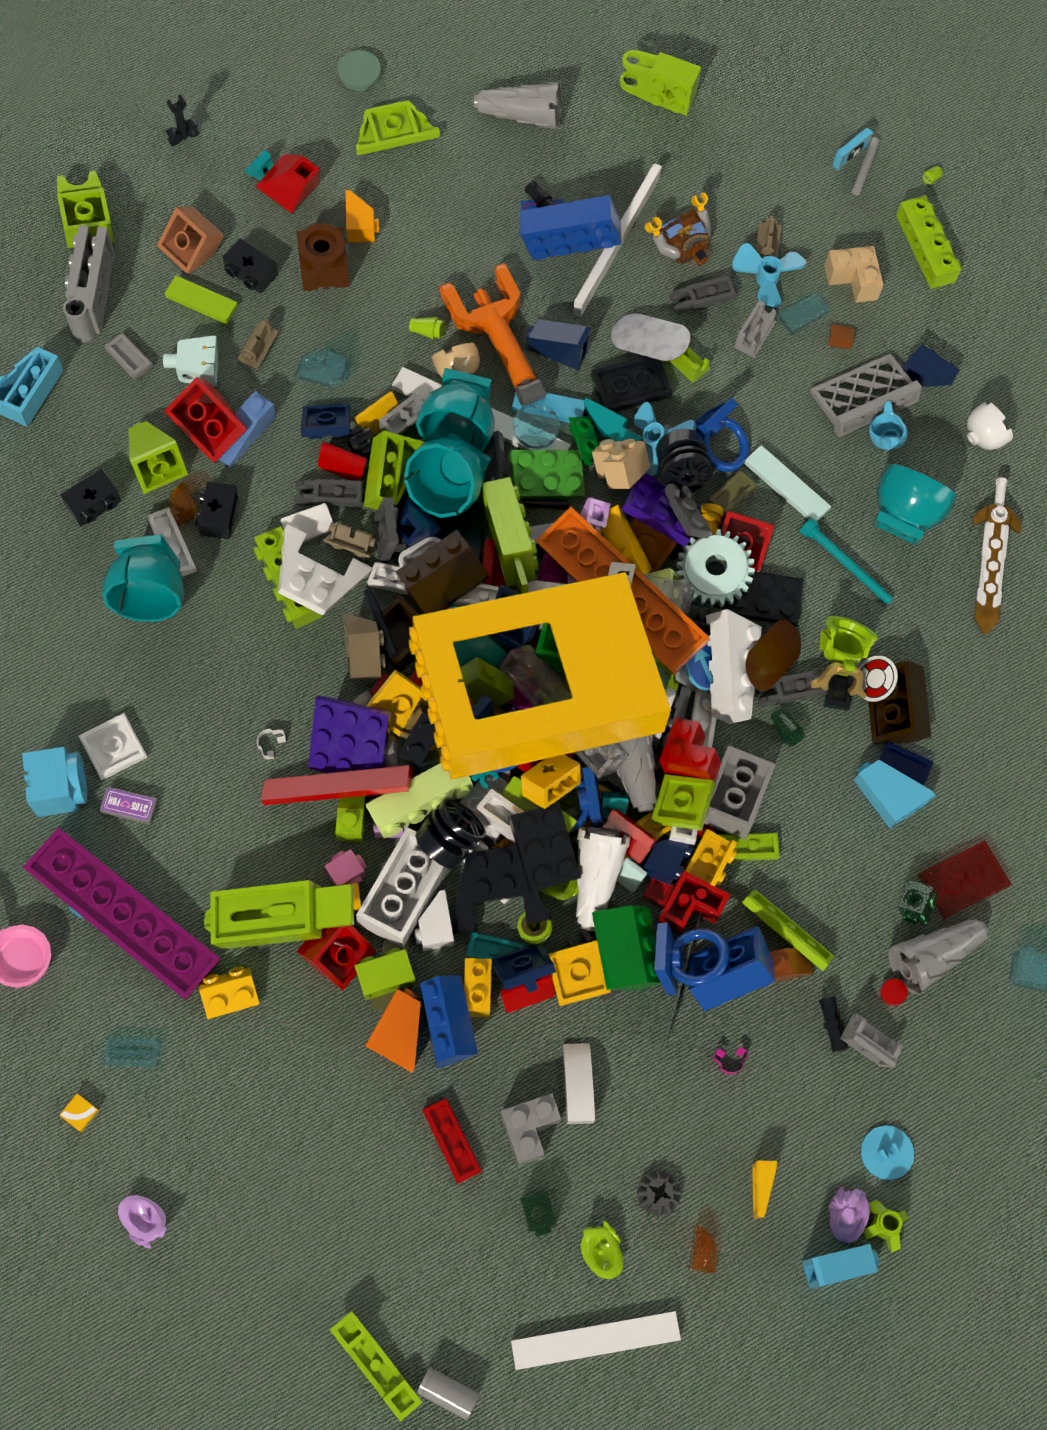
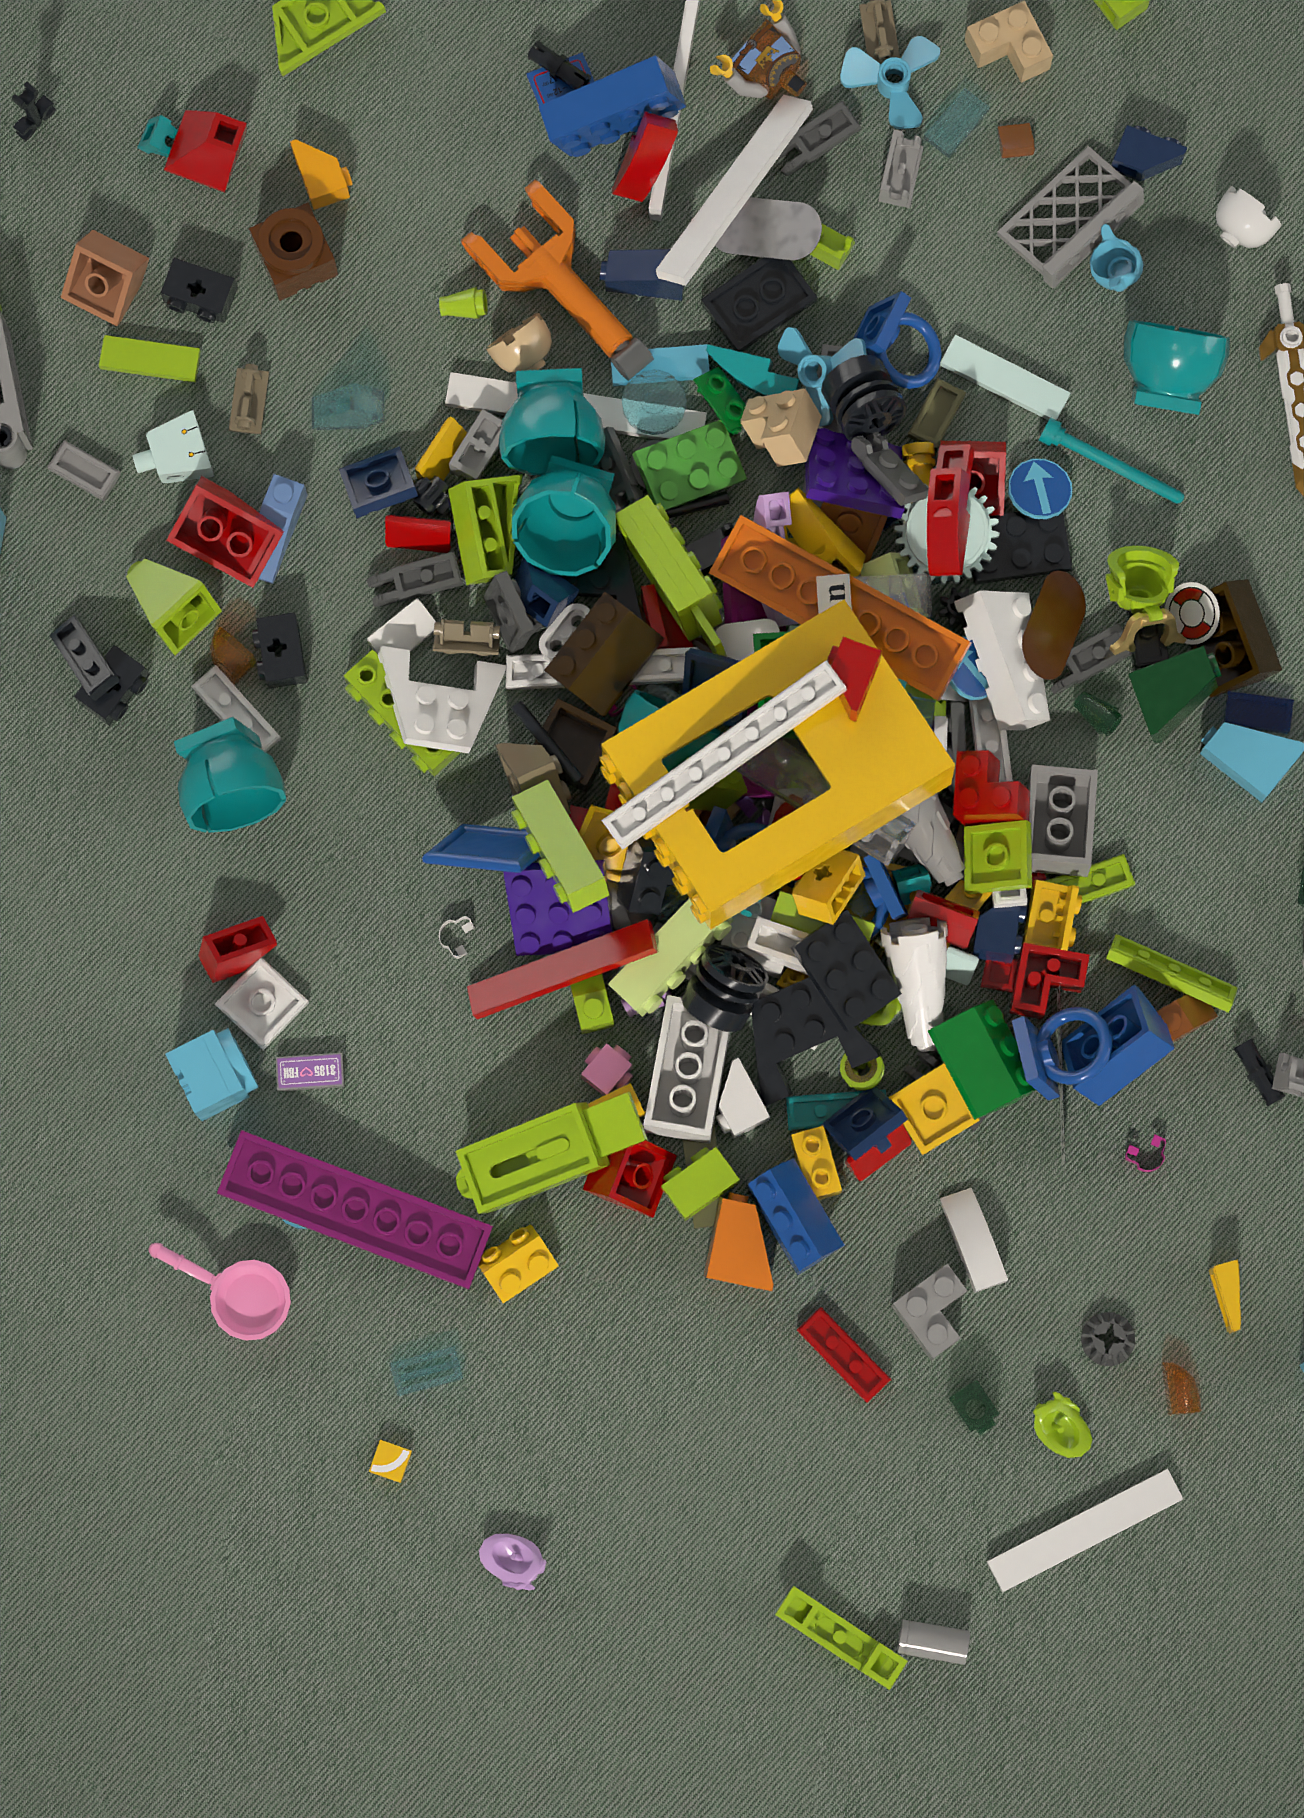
camera: 10 degrees left, 10 degrees up
none -> black tile [49,615,120,701]
none -> red slope [198,916,277,983]
none -> blue piece [422,824,540,873]
none -> lime brick [511,780,609,913]
none -> white tile [601,660,847,850]
none -> red slope [612,112,678,202]
none -> white tile [656,94,813,286]
none -> red slope [827,637,882,722]
none -> red slope [927,444,975,576]
none -> blue piece [1008,459,1072,519]
none -> dark green slope [1128,646,1222,744]

